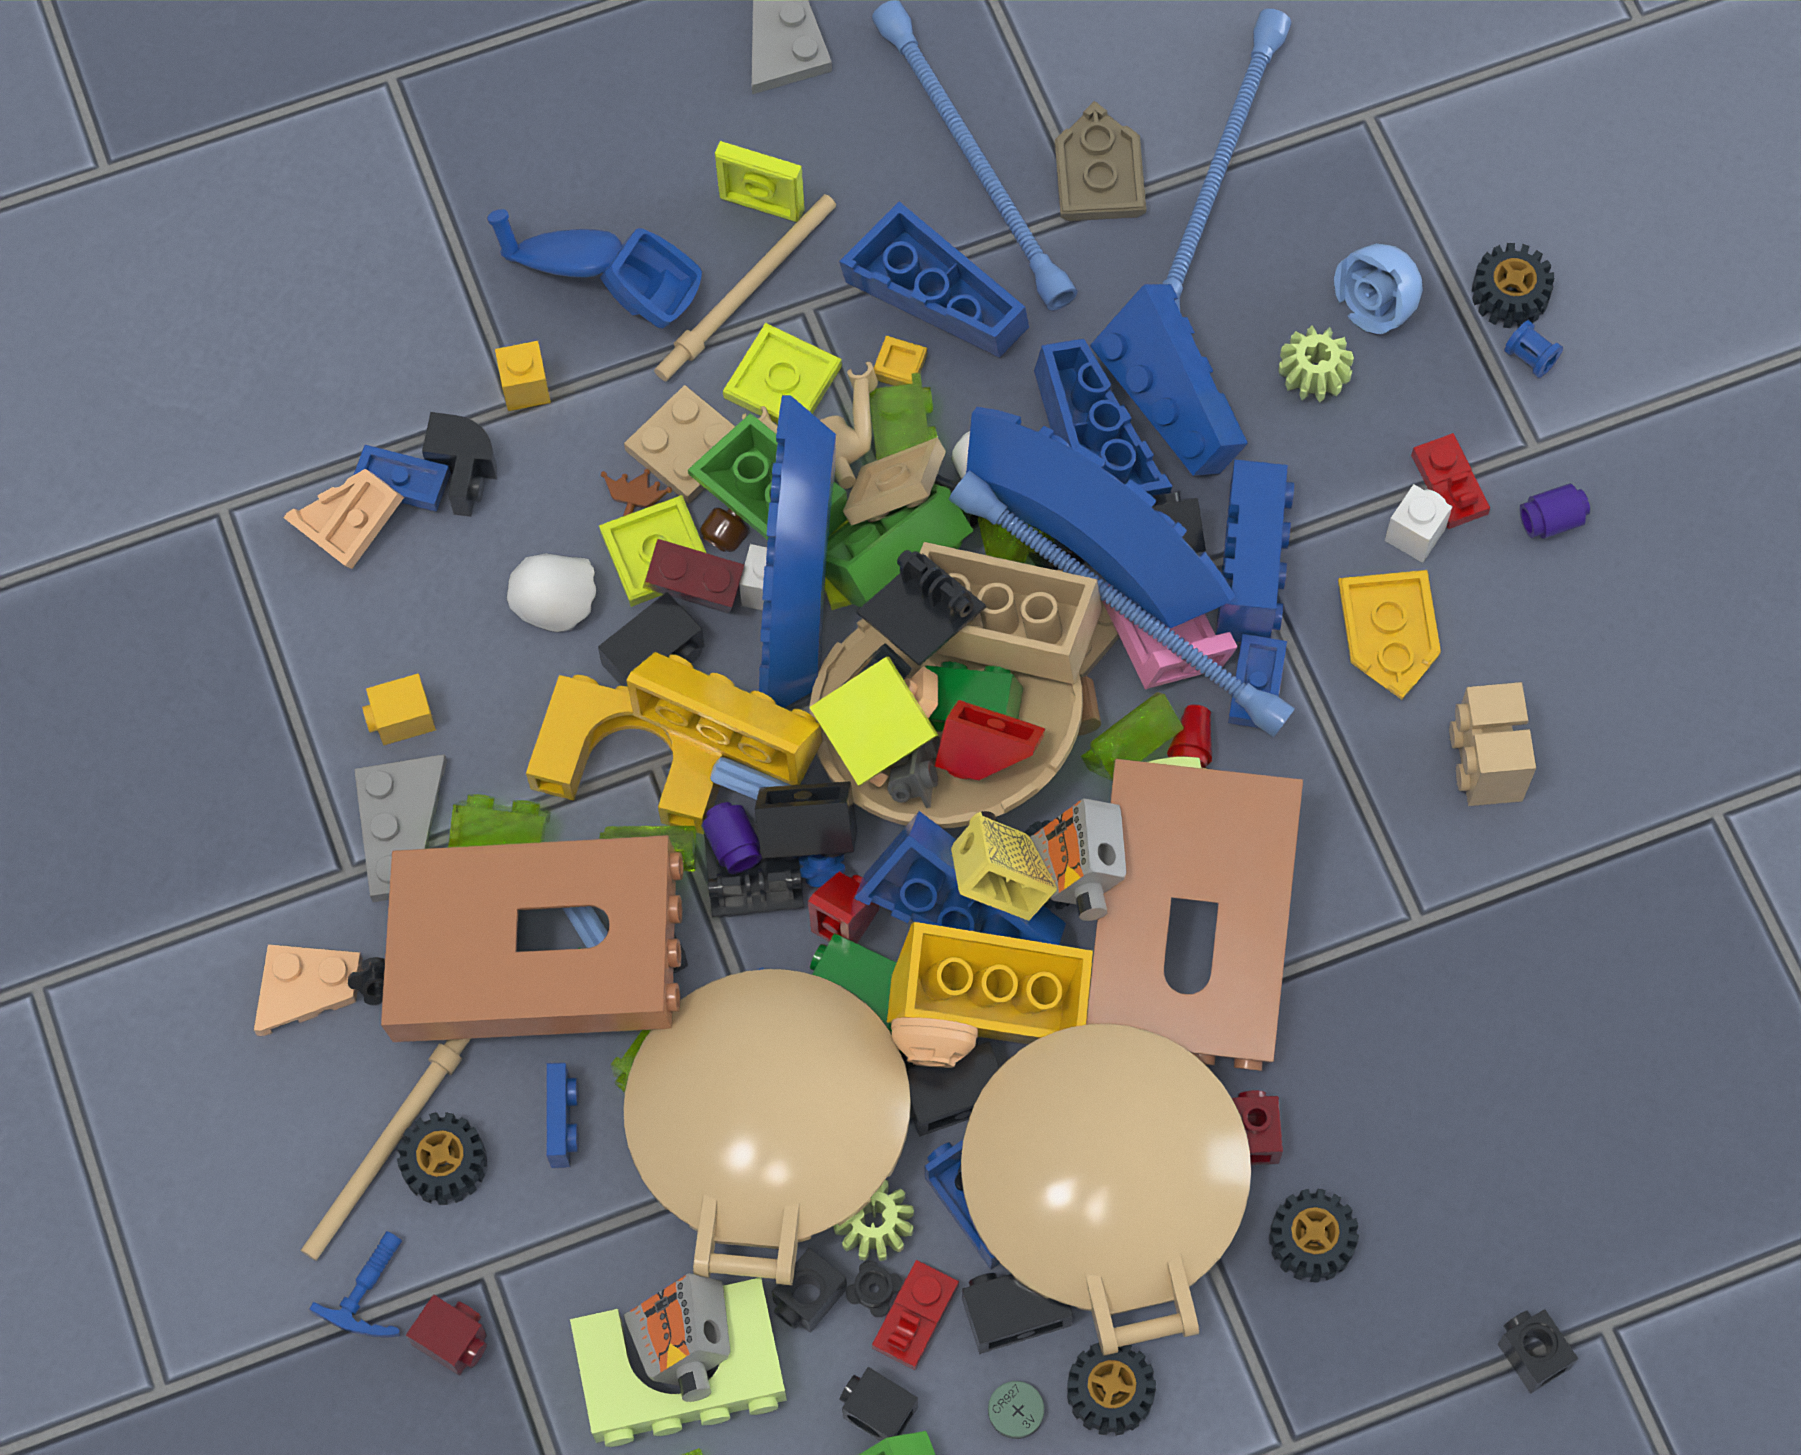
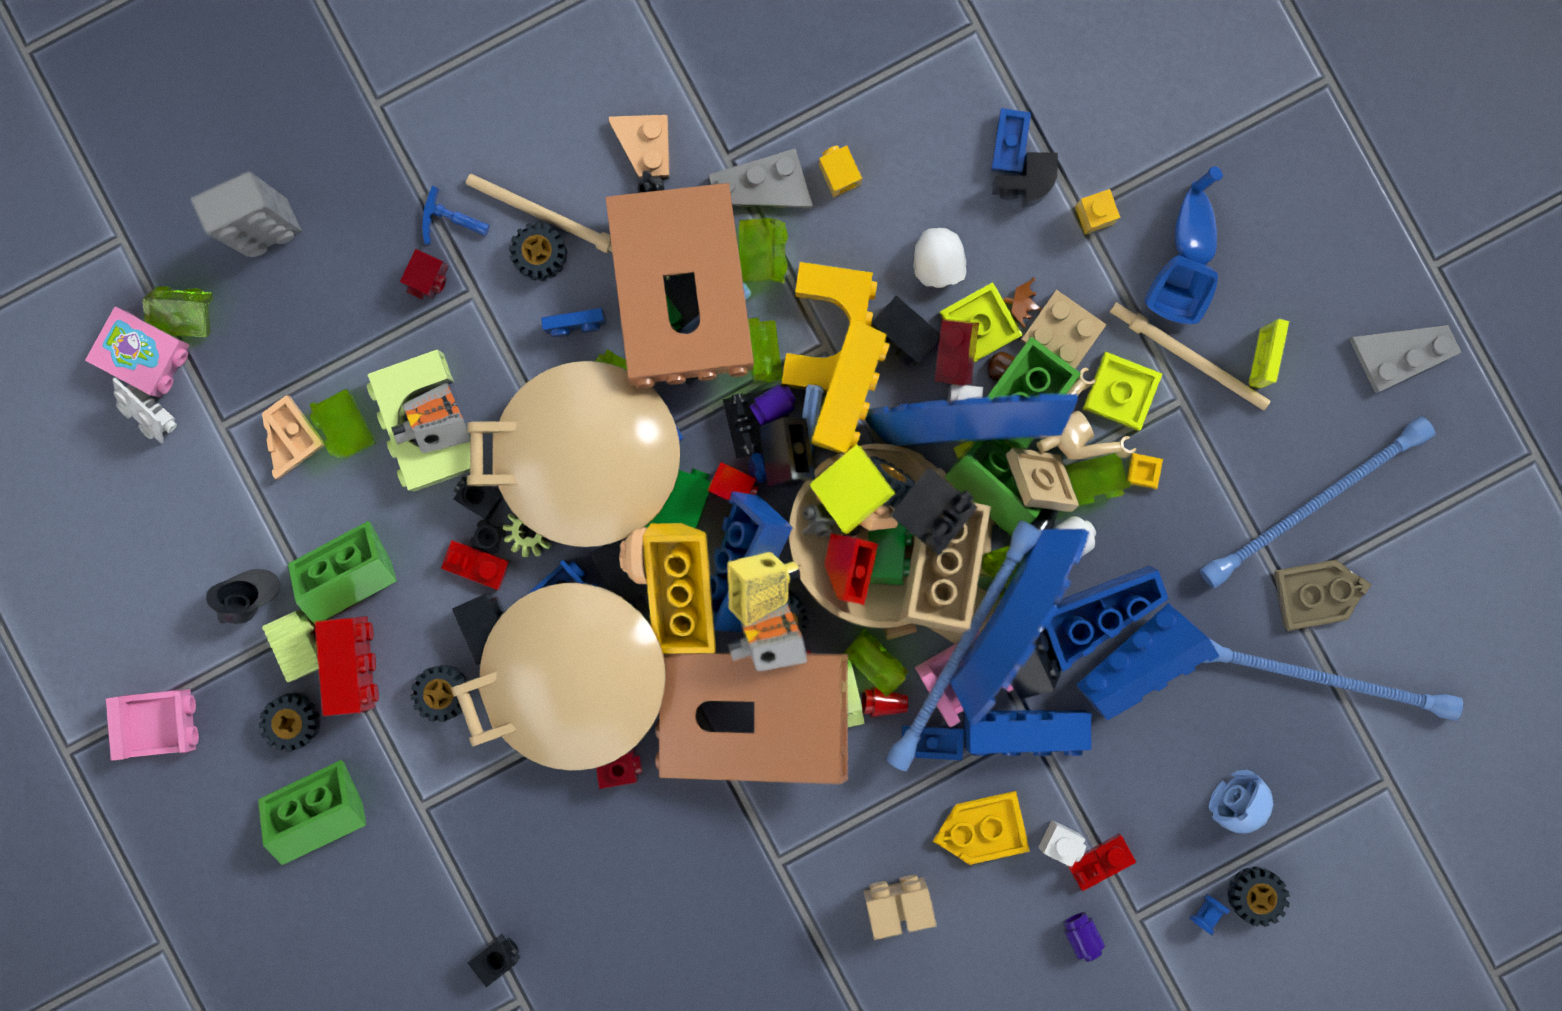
camera: 85 degrees right, 20 degrees up
light nougat wing [283,469,404,569] -> none
blue wedge [839,201,1029,358] -> none
black brick [839,1367,918,1441] -> none
sand green piece [988,1381,1044,1439] -> none
black wheel [1269,1189,1359,1282] -> none
yellowish green gear [1278,325,1354,402] -> none

